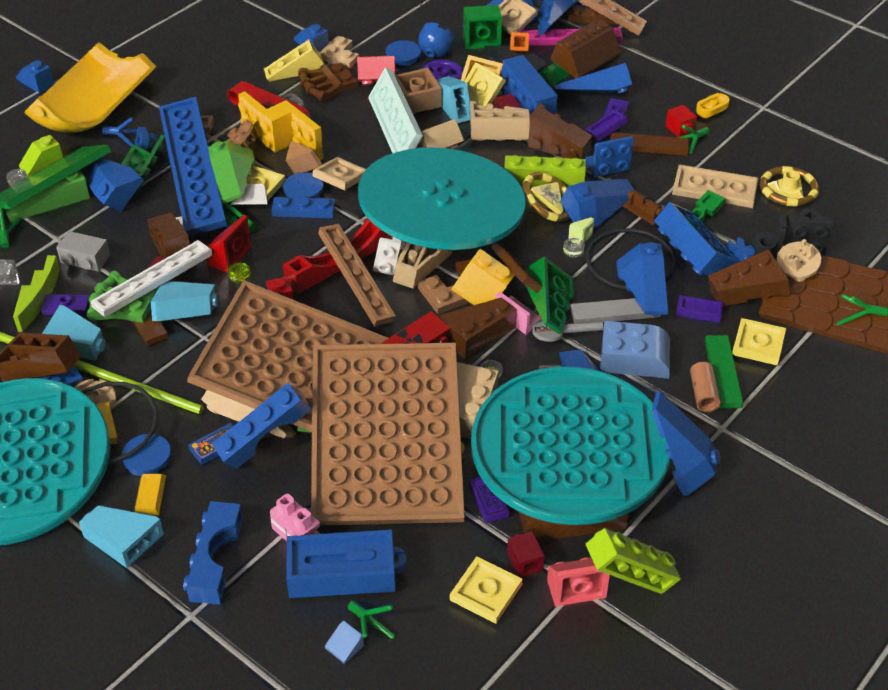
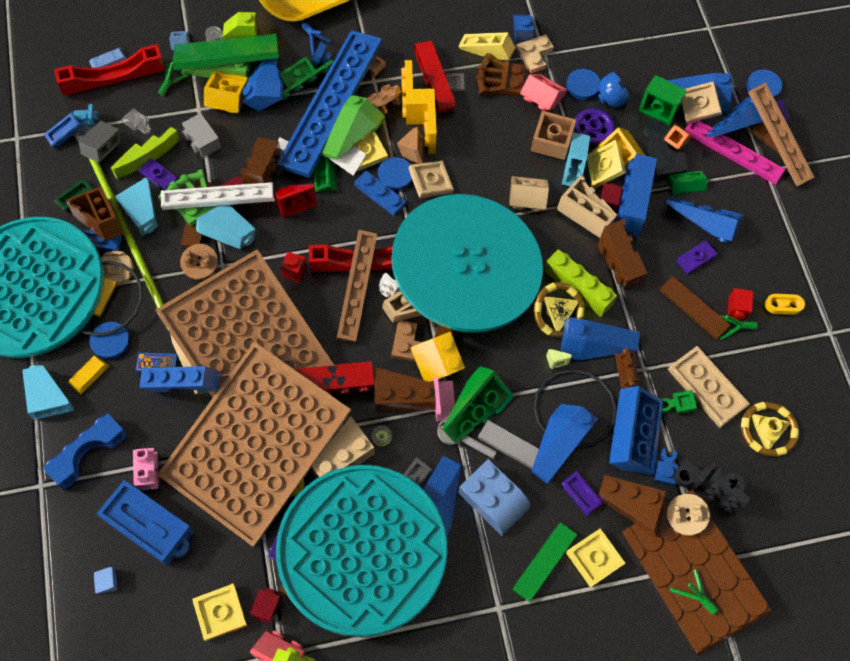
camera: 35 degrees right, 20 degrees up
clear neon green tile [228,263,250,283] -> none
green plant [348,601,395,639] -> none
light aqua plate [368,67,423,153] -> none
reddish brown tile [491,242,542,293] -> none
reddish brown slope [551,18,621,78] -> none
clear tile [563,238,585,257] -> none
dark purple tile [585,110,628,142] -> none
blue bracket [585,136,634,177] -> none
blue wedge [652,392,720,496] -> none
nougat pin [690,362,720,412] -> none
none -> medium nougat plate [180,244,218,280]
none -> yellow slope [204,70,248,113]

